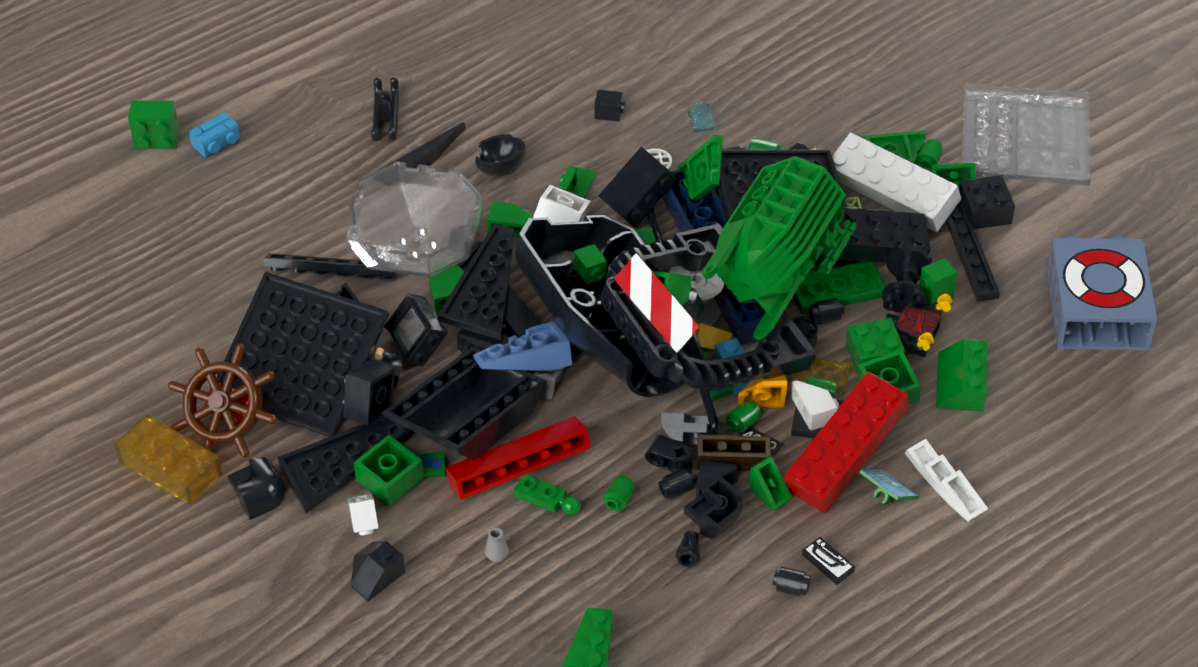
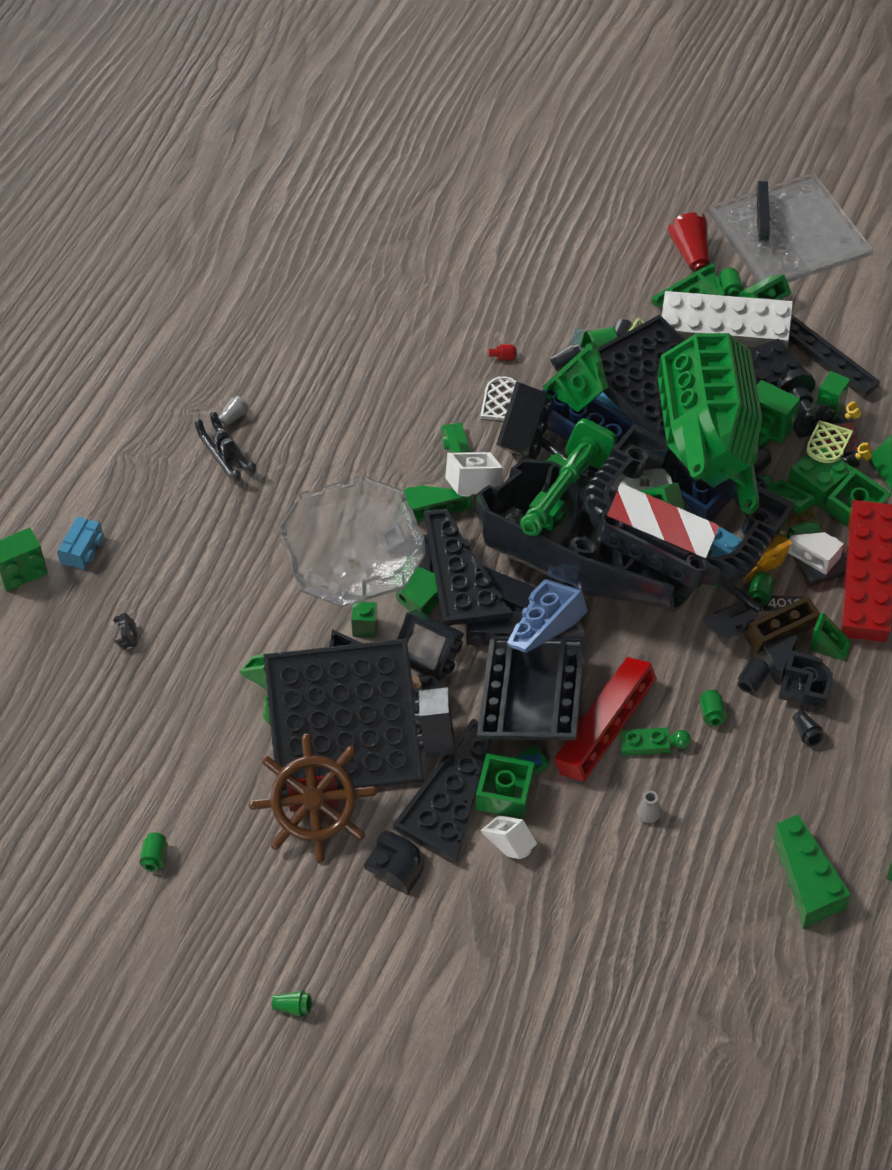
camera: 30 degrees left, 5 degrees up
clear yellow brick [114,414,222,505] -> none
black plate [264,253,400,279] -> none
black slope [351,541,405,601] -> none
black wedge [371,122,465,186] -> none
black cylinder [475,134,526,177] -> none
black brick [594,90,626,122] -> none
black piece [645,435,692,472] -> none
clear light blue bracket [687,102,715,132] -> none
black brick [959,175,1015,229] -> none
none -> black piece [113,613,137,650]
none -> green brick [139,832,168,872]
none -> light grey cone [219,396,249,427]
none -> green cone [271,990,312,1017]
none -> green brick [351,601,378,637]
none -> red cylinder [487,344,517,361]
none -> green piece [520,419,617,536]
none -> red cone [667,212,709,271]
none -> black beam [756,181,770,242]
none -> green brick [757,380,800,444]
none -> green plate [757,475,815,514]
none -> yellowish green window [807,420,853,463]

